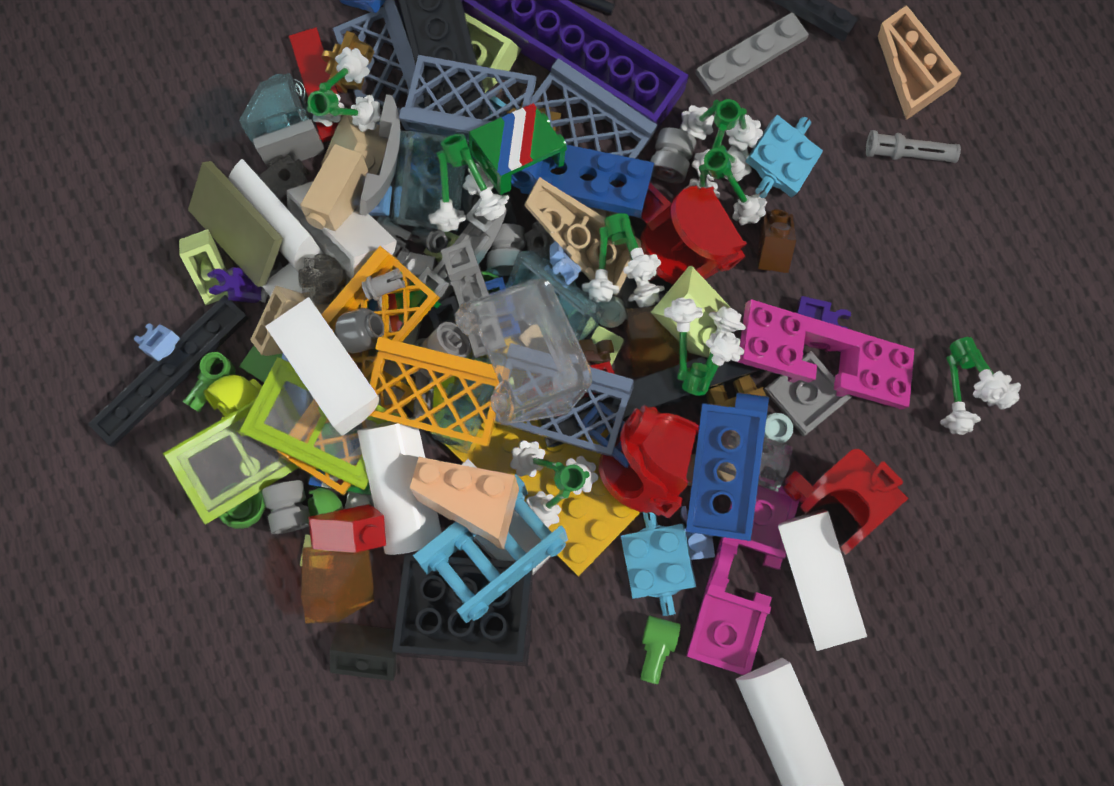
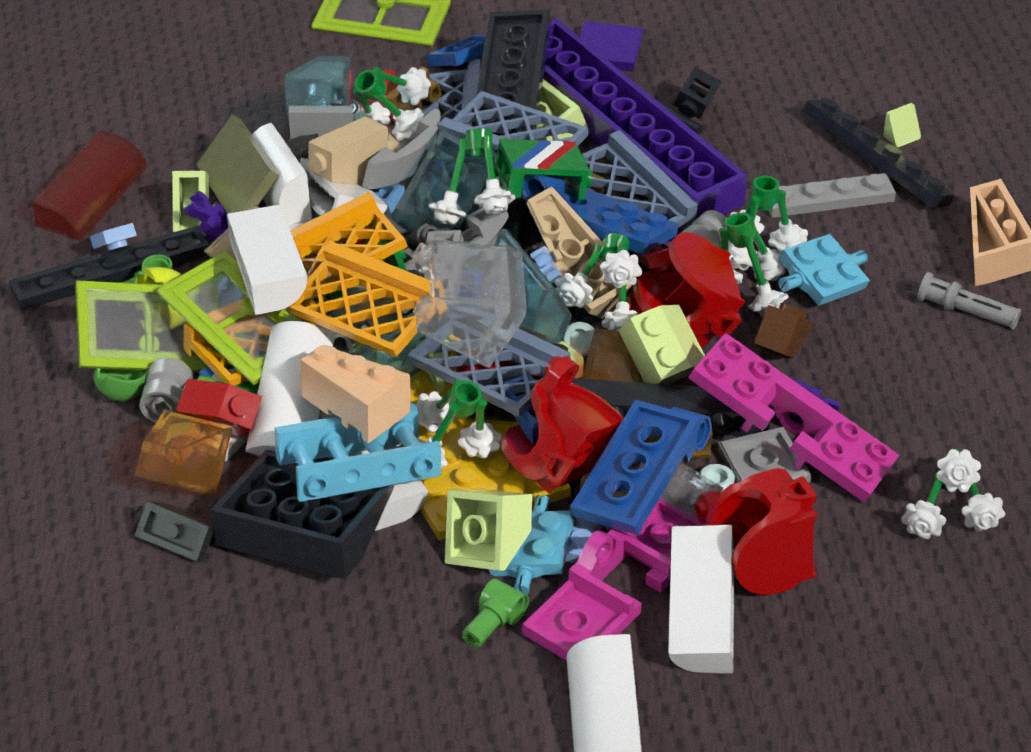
camera: 20 degrees right, 35 degrees down
clear smoke brick [298,254,347,305] -> none
dark grey head [334,308,384,353] -> none
light grey pin [362,268,405,301] -> none
white plant [664,297,746,396] -> none
none -> clear red brick [33,130,147,241]
none -> yellowish green slope [445,488,532,571]

